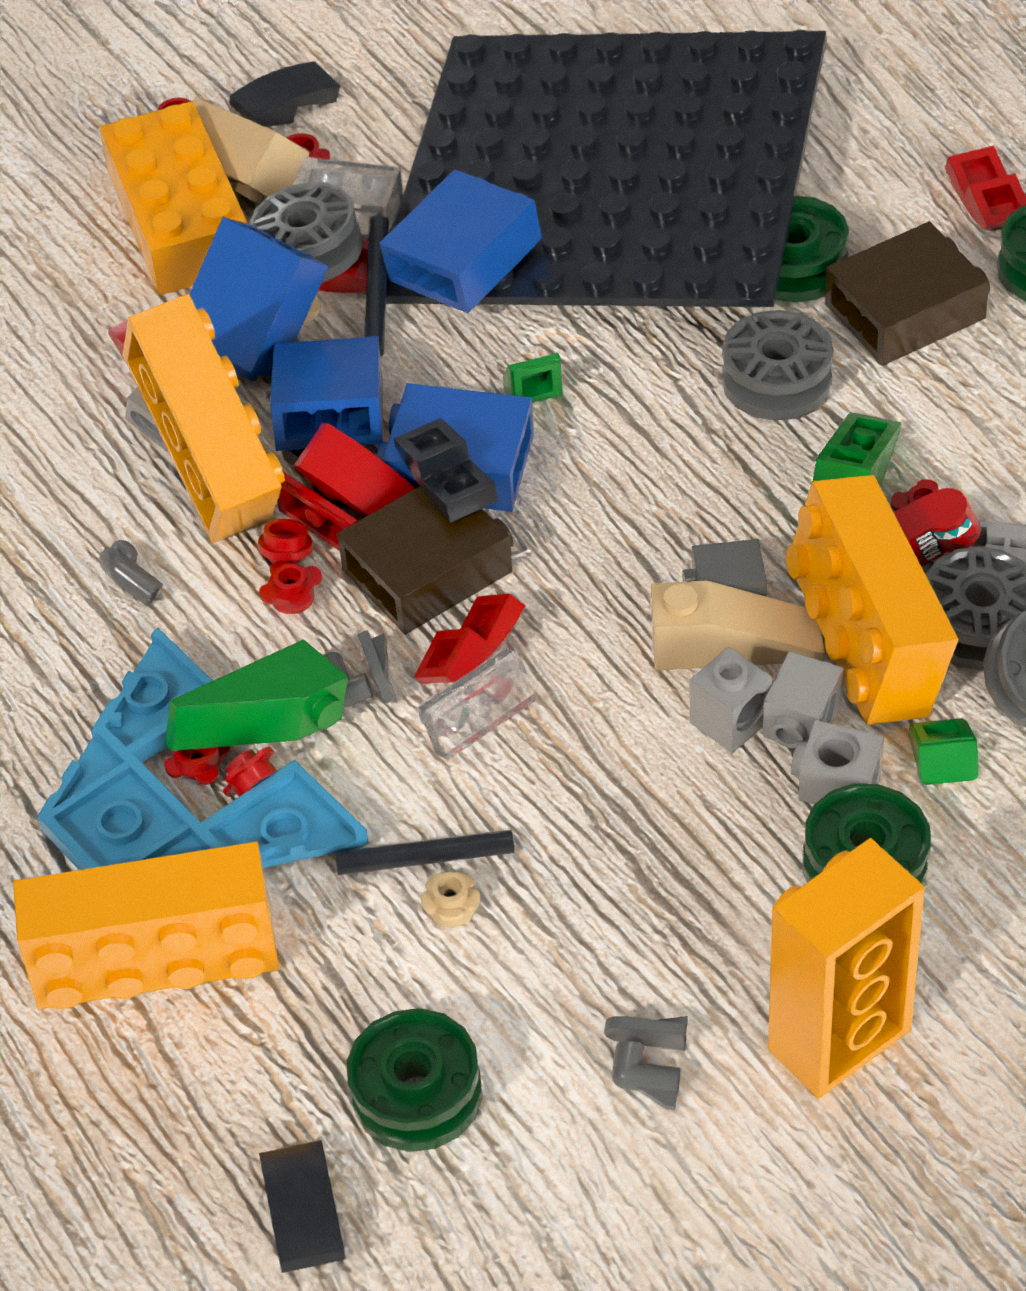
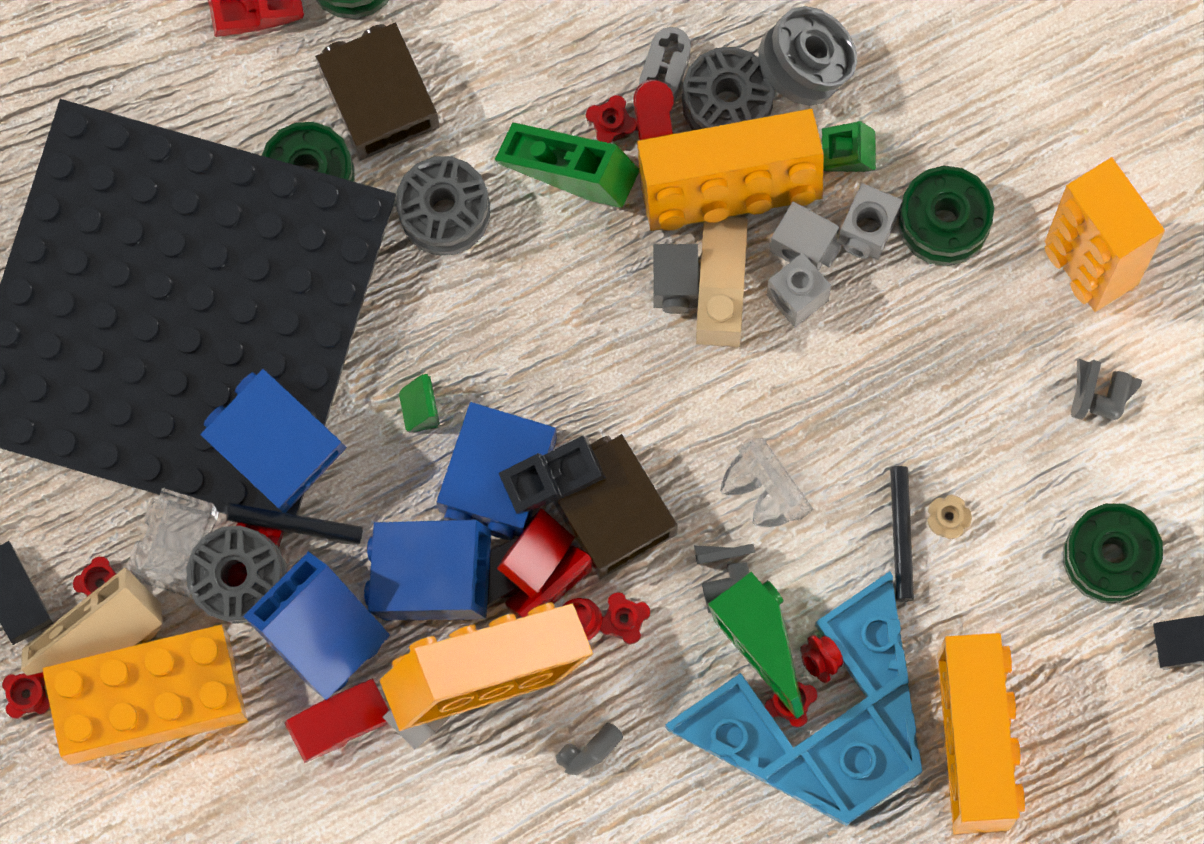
camera: 85 degrees left, 25 degrees up
red slope [413,593,525,684] -> none

